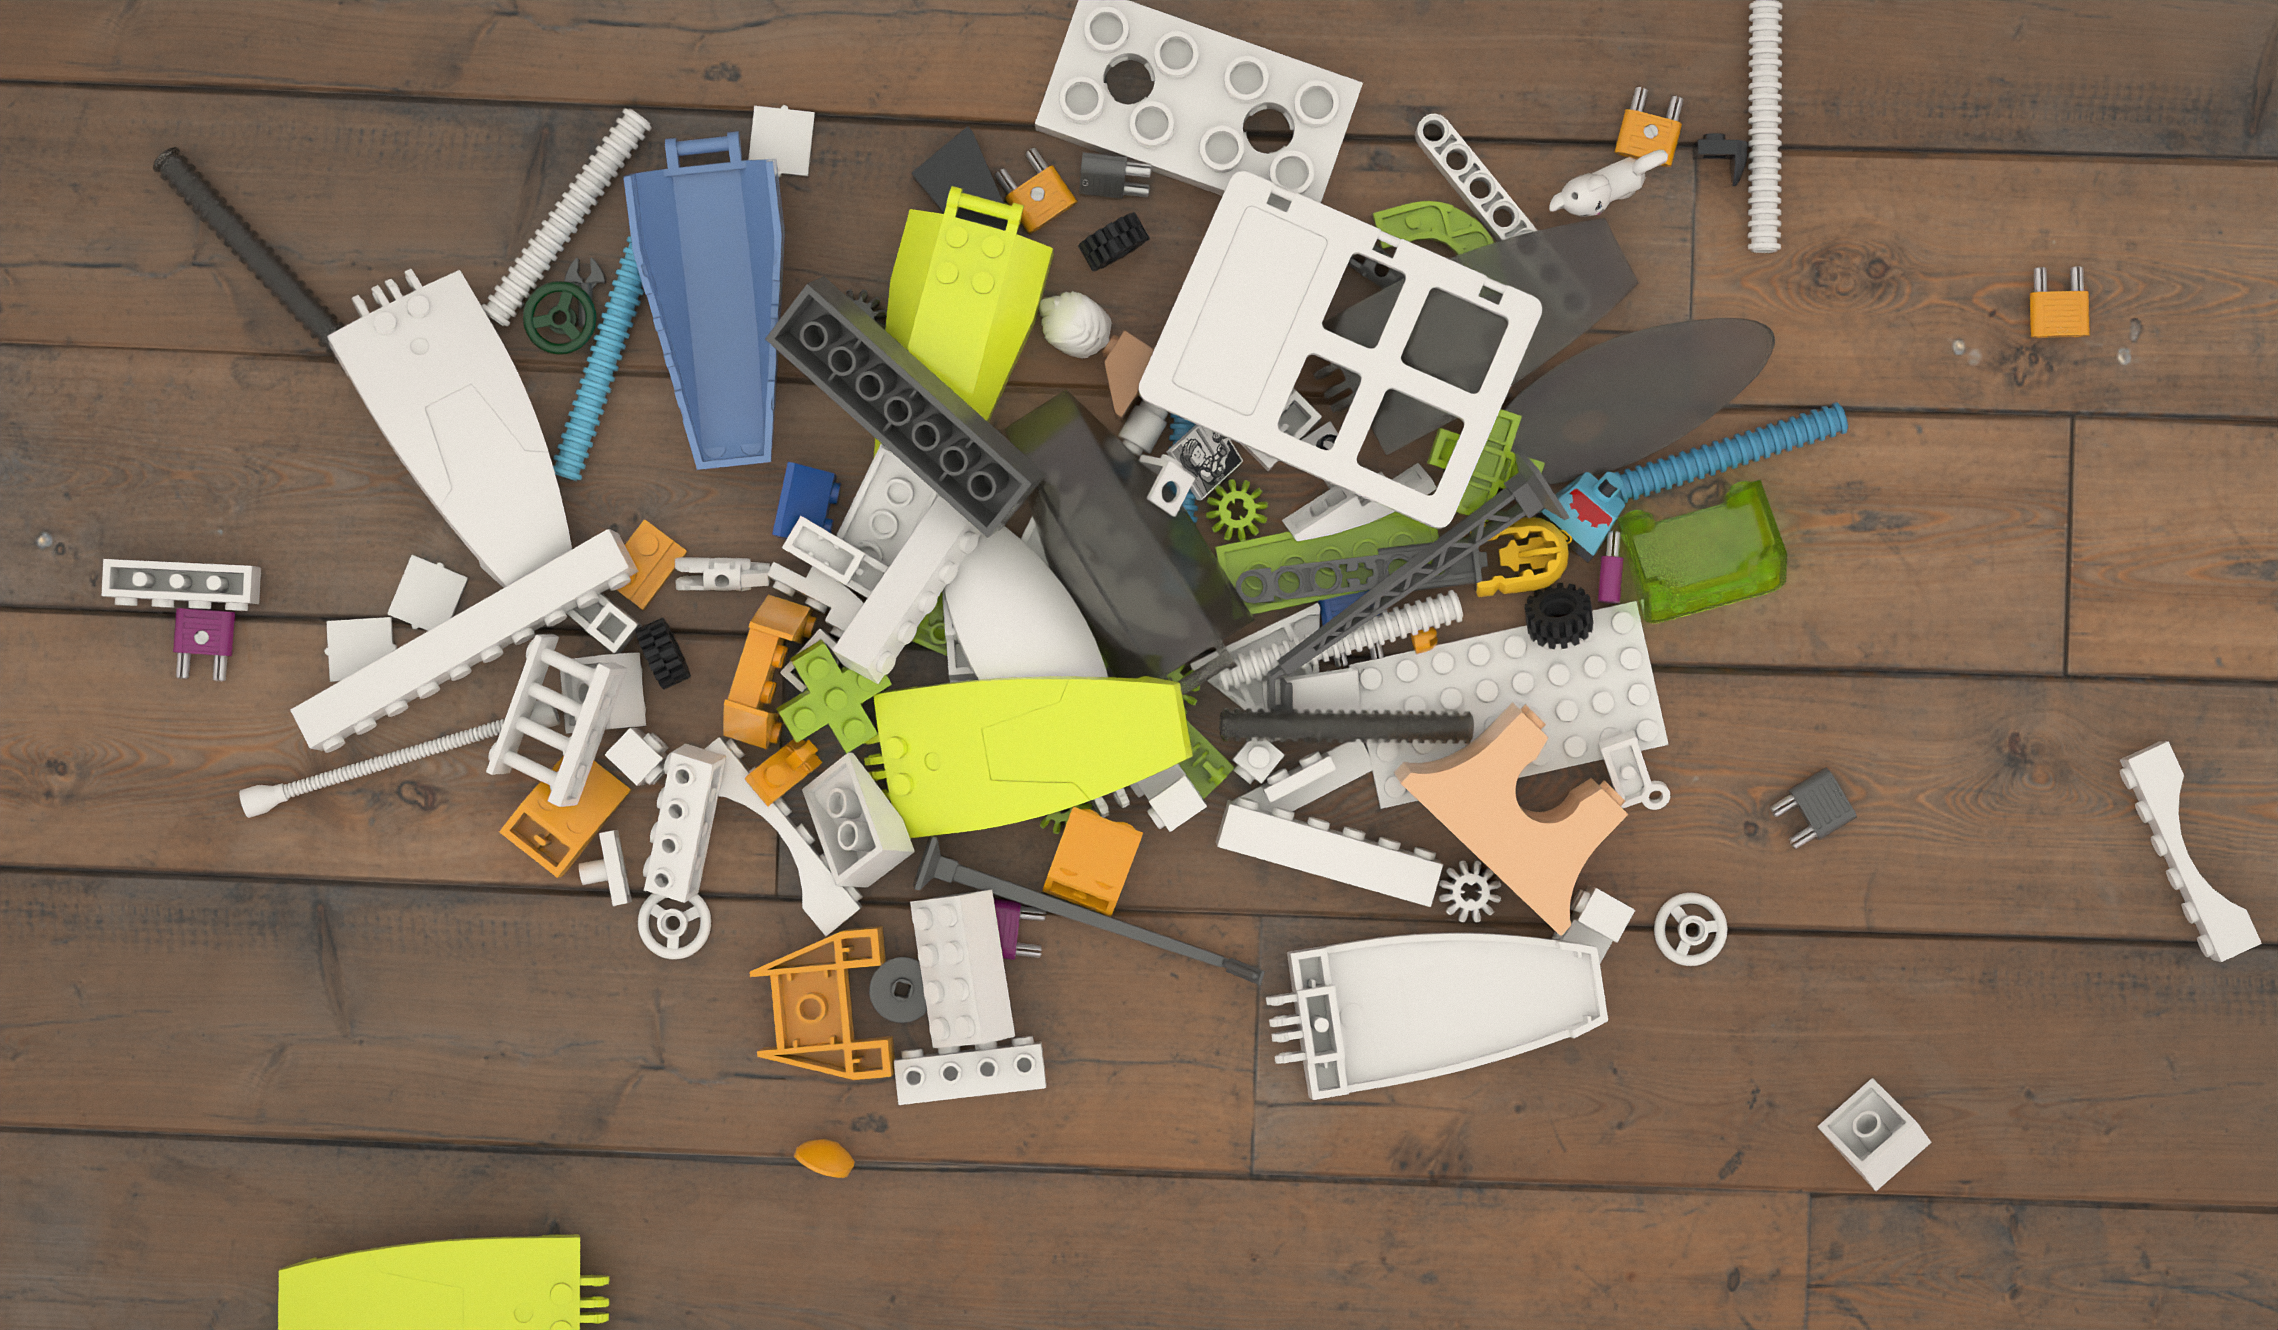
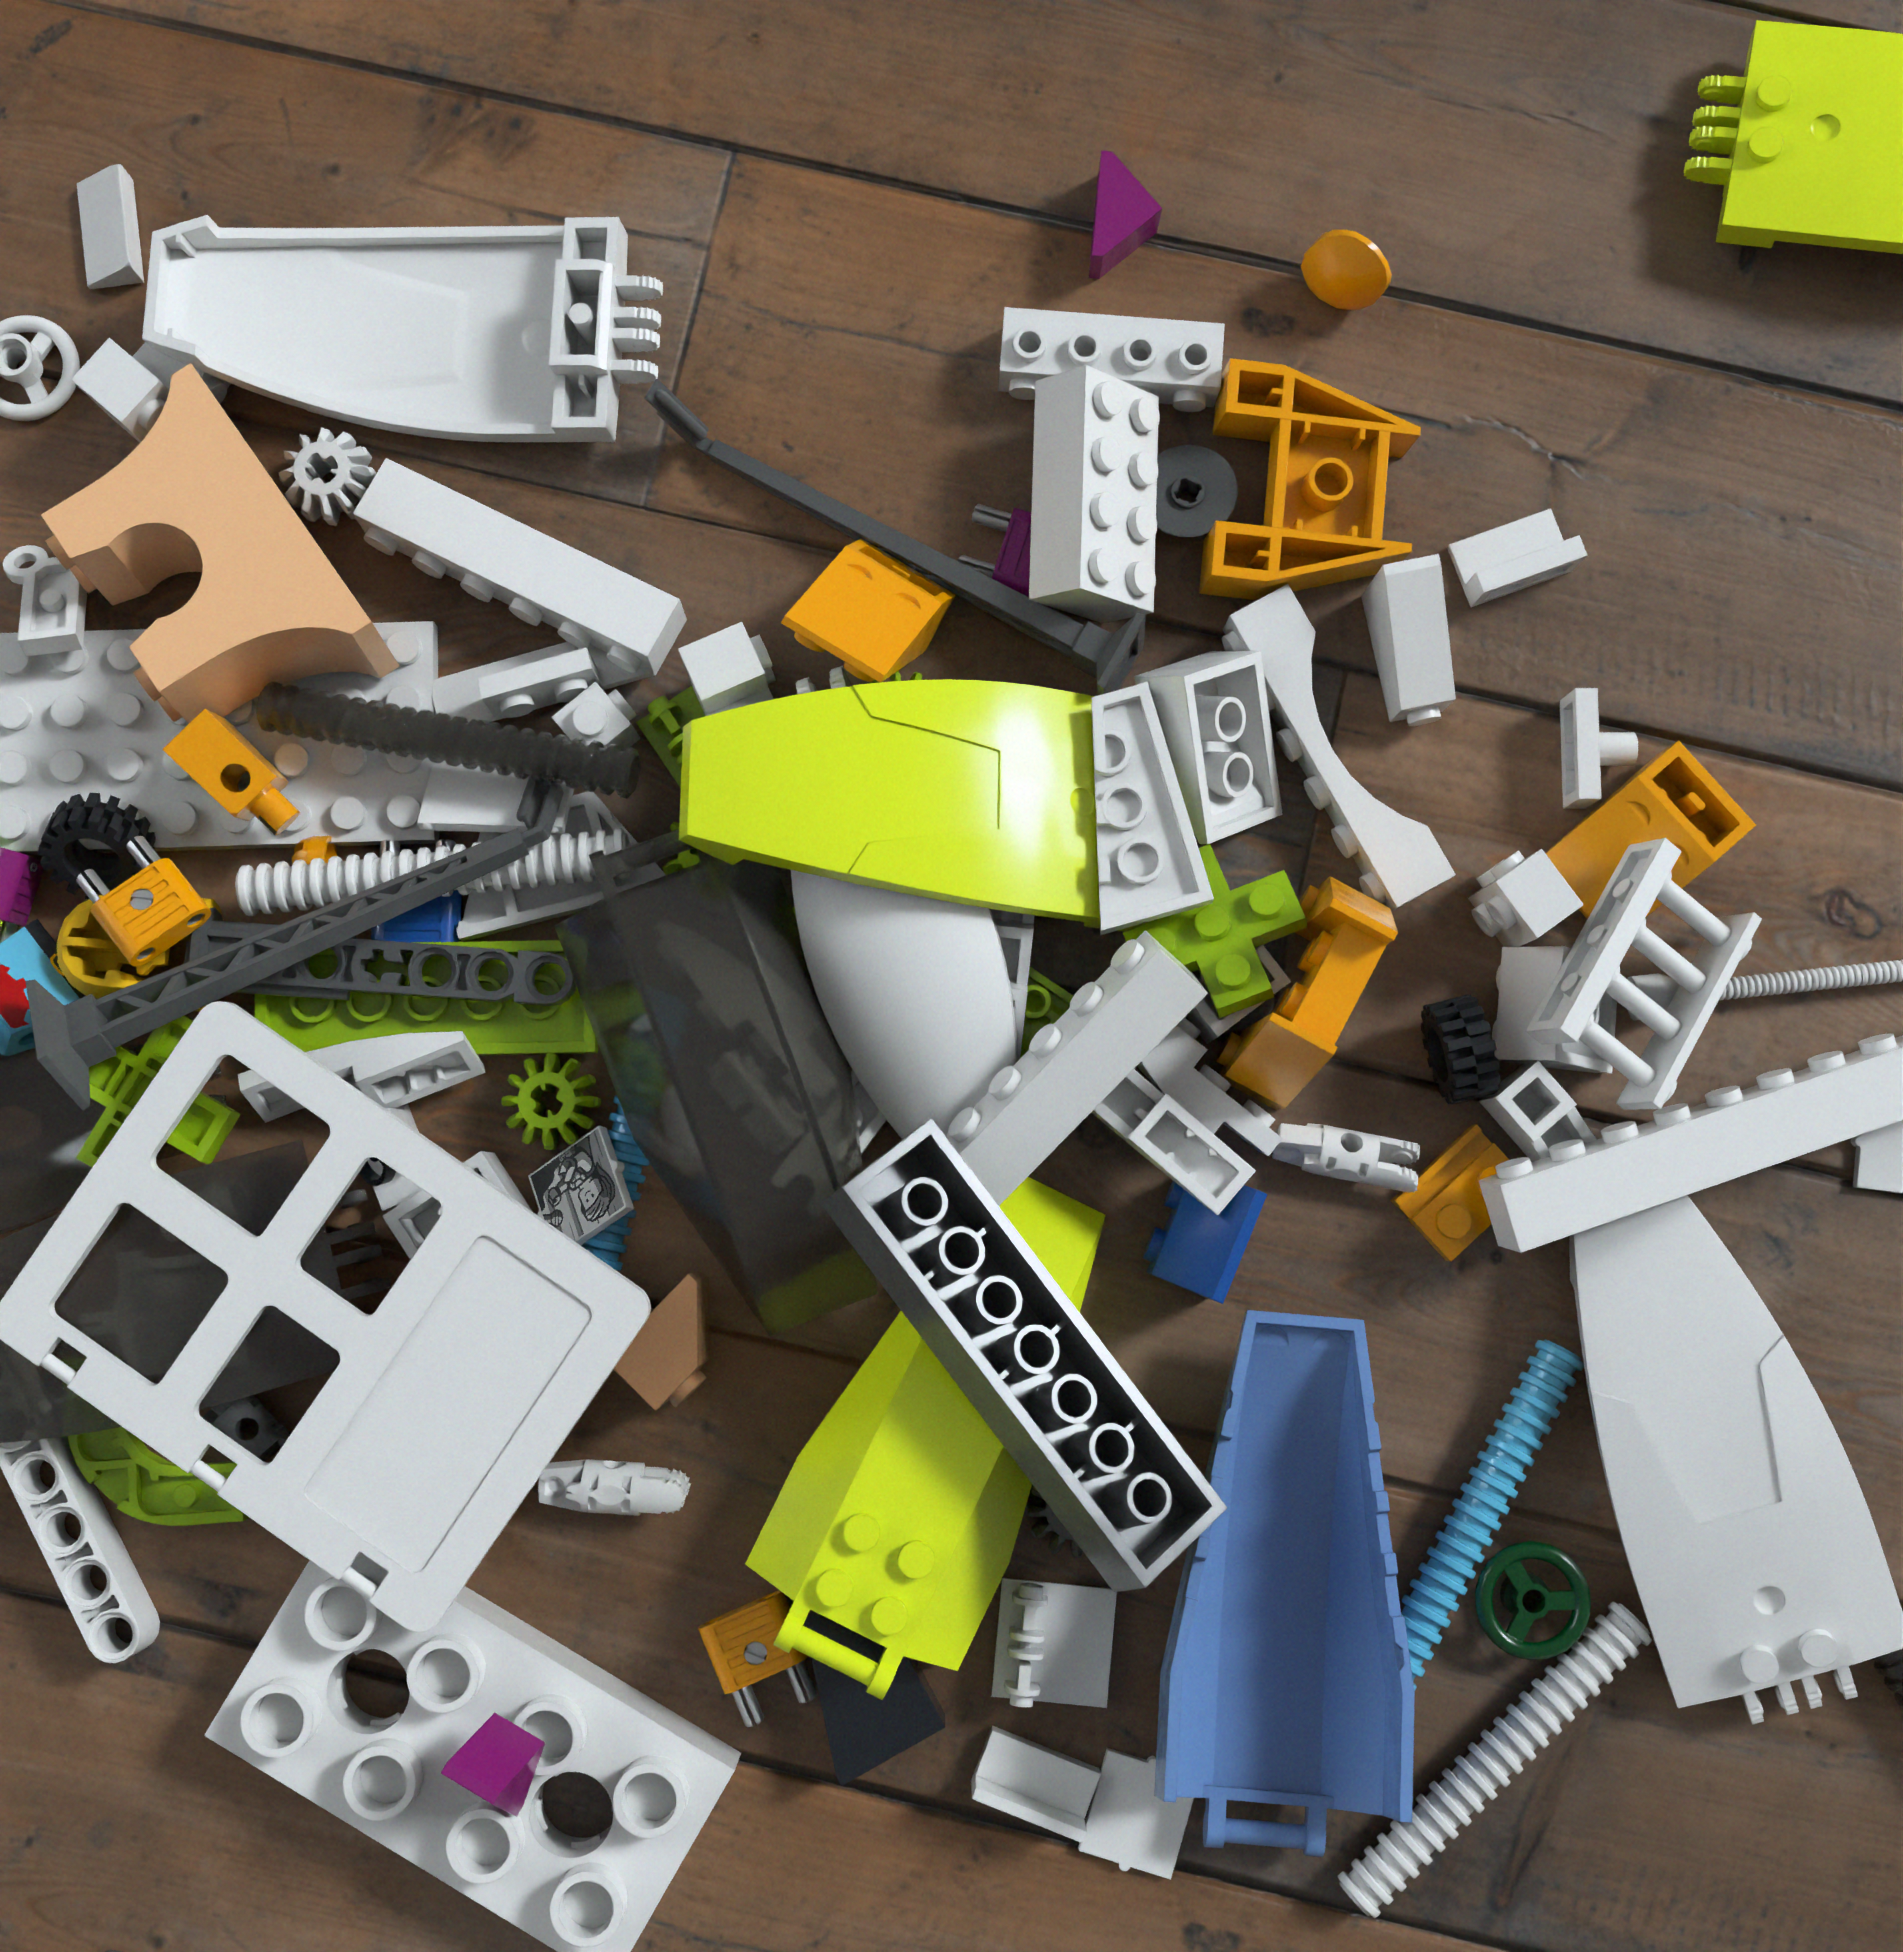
camera: 170 degrees left, 5 degrees down
white piece [387,555,469,631] -> none
dark grey bar [564,258,606,328] -> none
white piece [638,893,711,959] -> none
white brick [643,744,726,903] -> none
light orange hinge [744,739,823,807] -> none
white plate [836,443,939,567] -> none
white hair [1039,291,1112,359] -> none
black tyre [1078,212,1150,271] -> none
dark grey piece [1079,152,1152,199] -> none
white brick [1118,400,1168,456] -> none
white bracket [1139,454,1195,517] -> none
none -> light orange piece [76,836,211,967]
none -> white slope [77,164,144,290]
none -> light orange torso [162,709,300,836]
none -> magenta slope [441,1712,545,1817]
none -> white hinge [538,1459,691,1516]
none -> white panel [971,1725,1101,1843]
none -> white hinge [991,1578,1117,1708]
none -> magenta slope [1089,150,1162,279]
none -> white wing [1091,682,1214,935]
none -> white slope [1361,554,1456,726]
none -> white panel [1447,508,1588,607]

